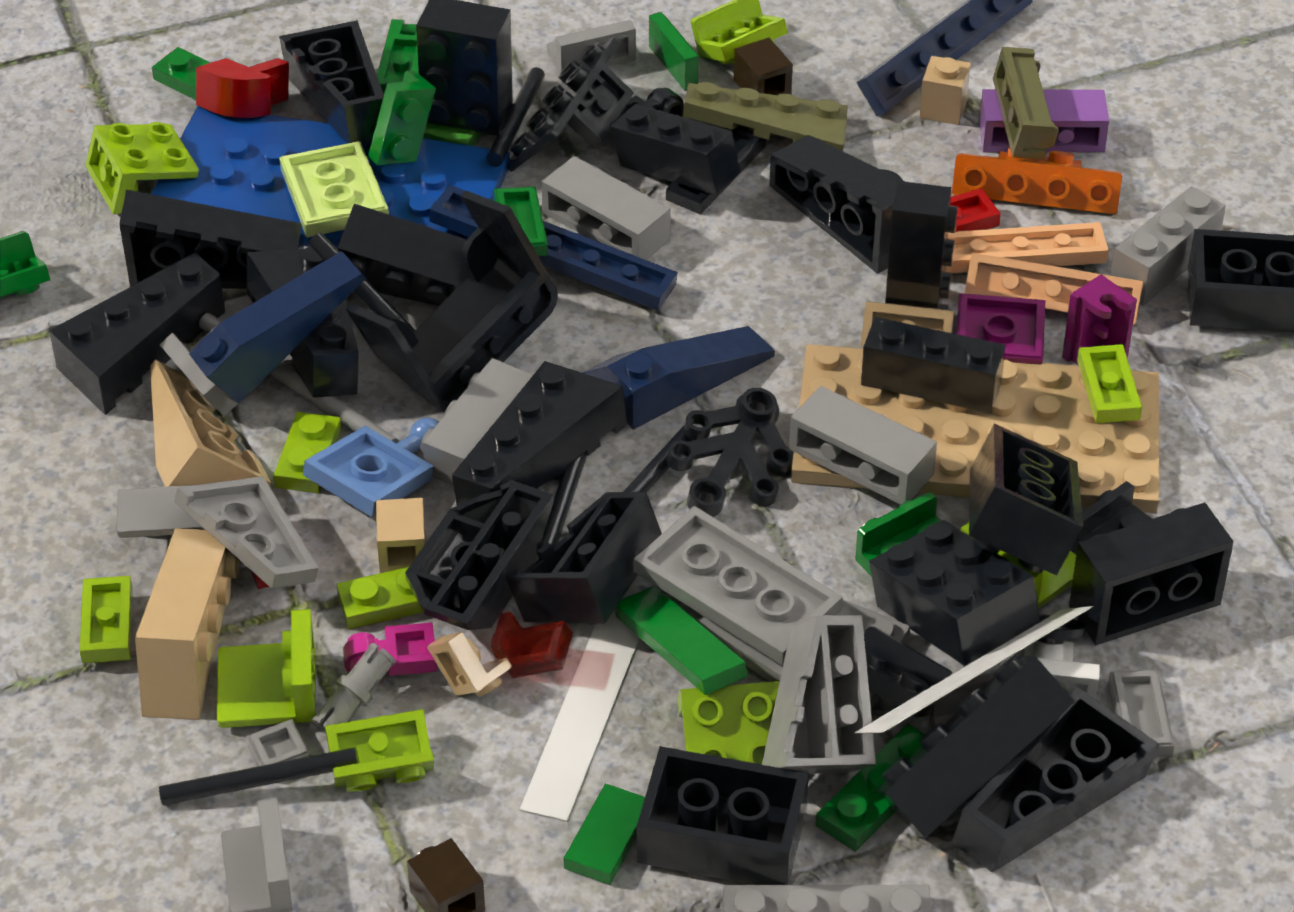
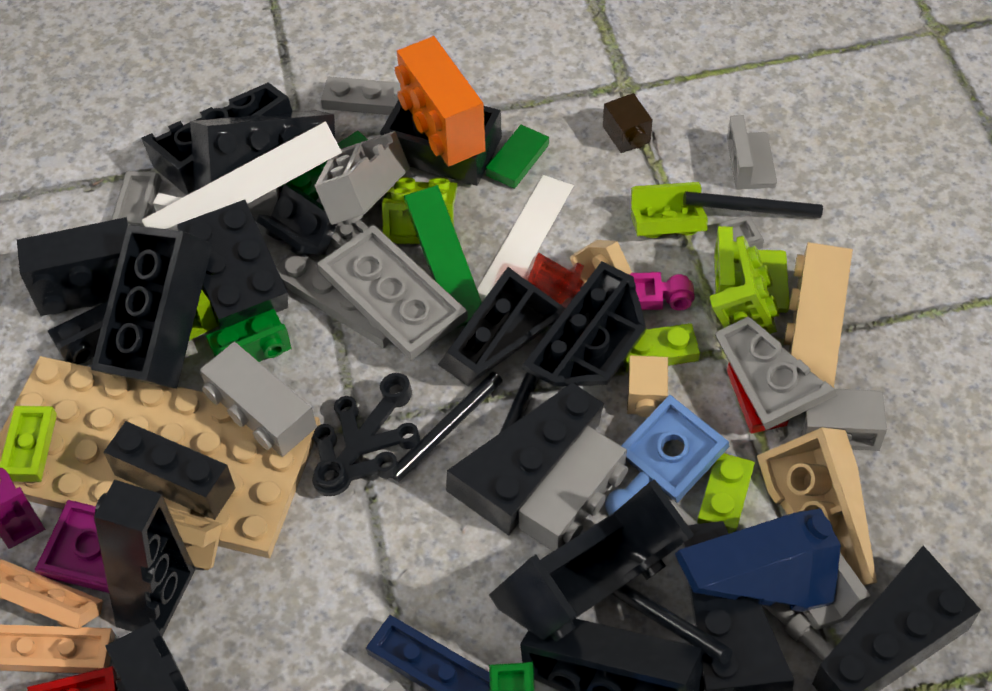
camera: 170 degrees left, 10 degrees up
lime plate [80,575,133,663] -> none
light grey pin [312,643,396,733] -> none
dark blue wedge [582,326,775,430] -> none
none -> orange brick [395,36,485,167]
none -> lime bracket [710,235,779,334]

